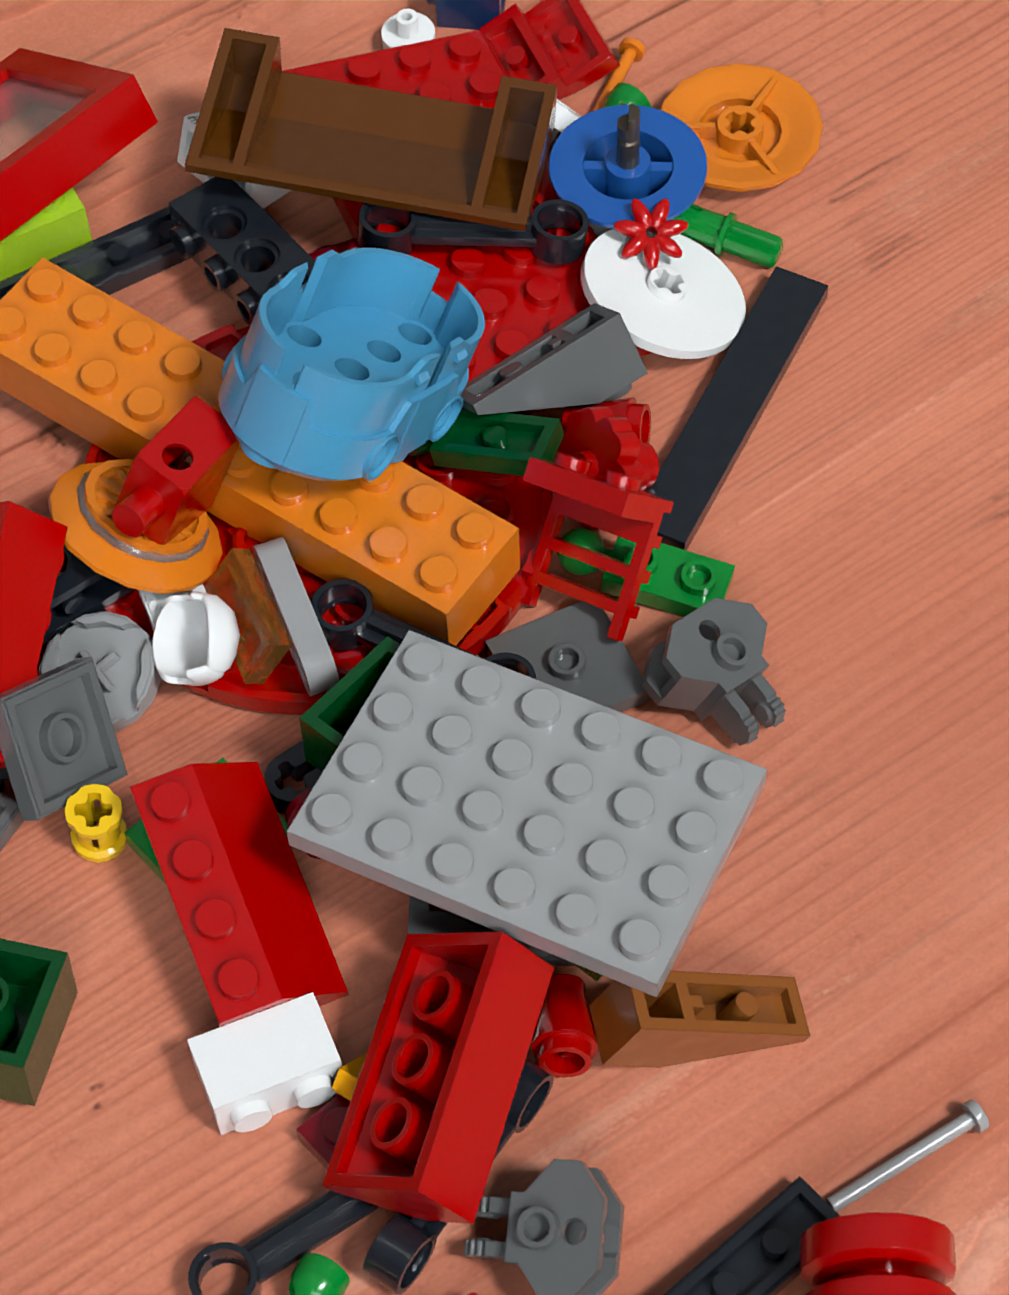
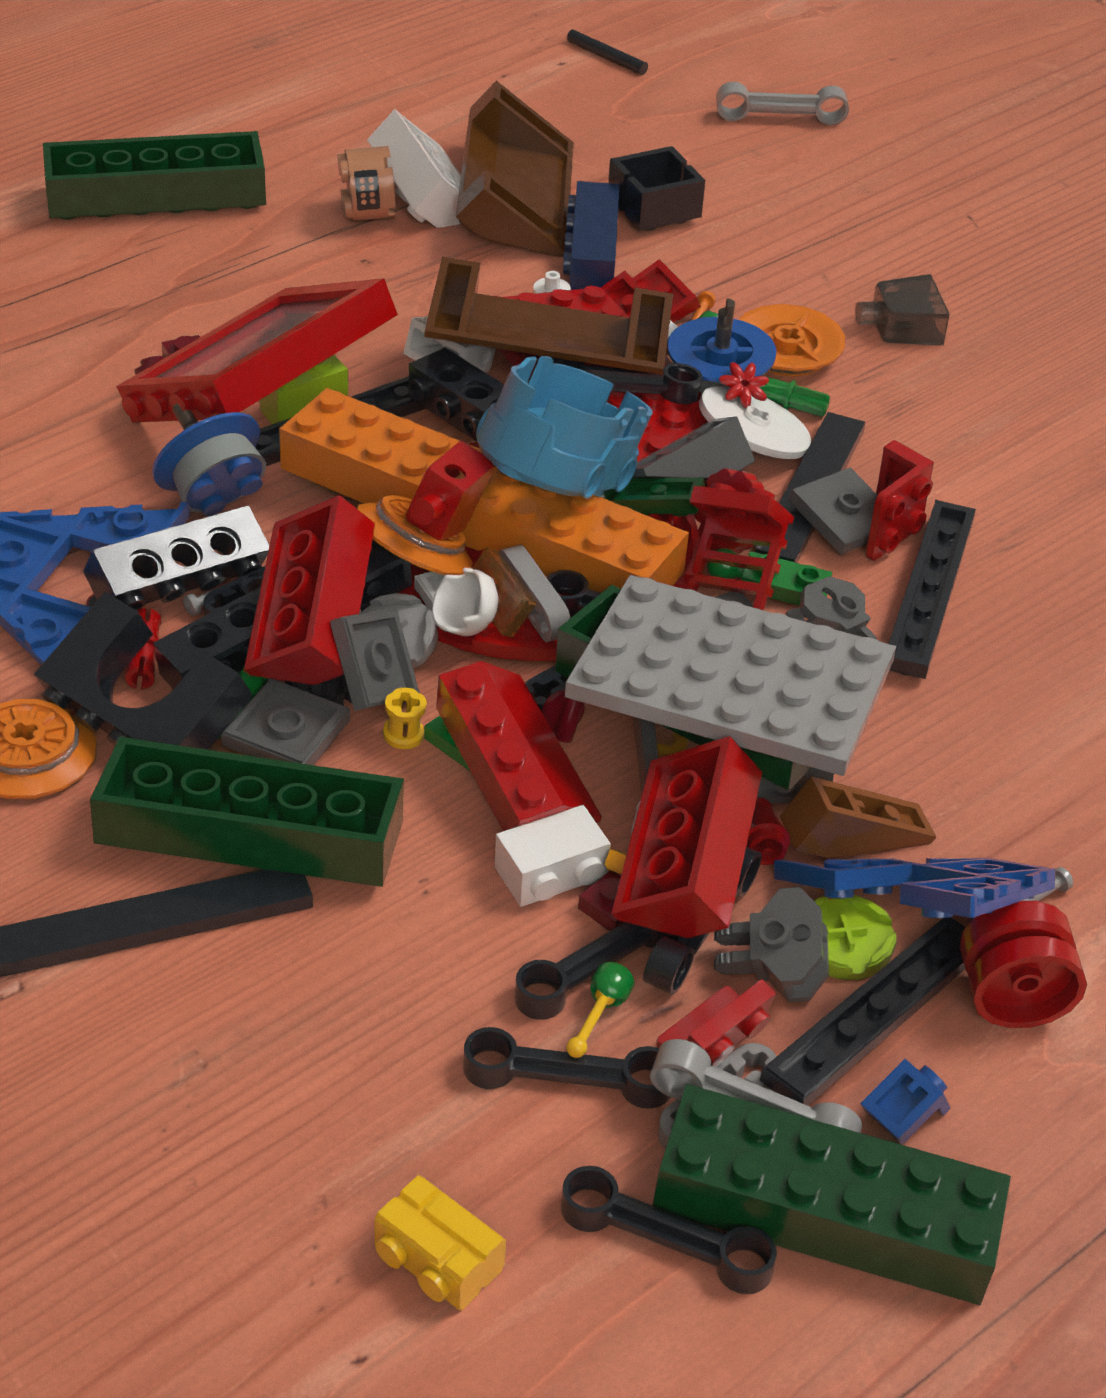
camera: 10 degrees left, 15 degrees down
none -> blue wing [774,858,1055,918]
none -> dark grey plate [788,467,878,555]
none -> lime tile [814,895,897,980]
none -> clear smoke torso [855,274,950,346]
none -> red bracket [866,440,934,561]
none -> black plate [889,500,976,679]

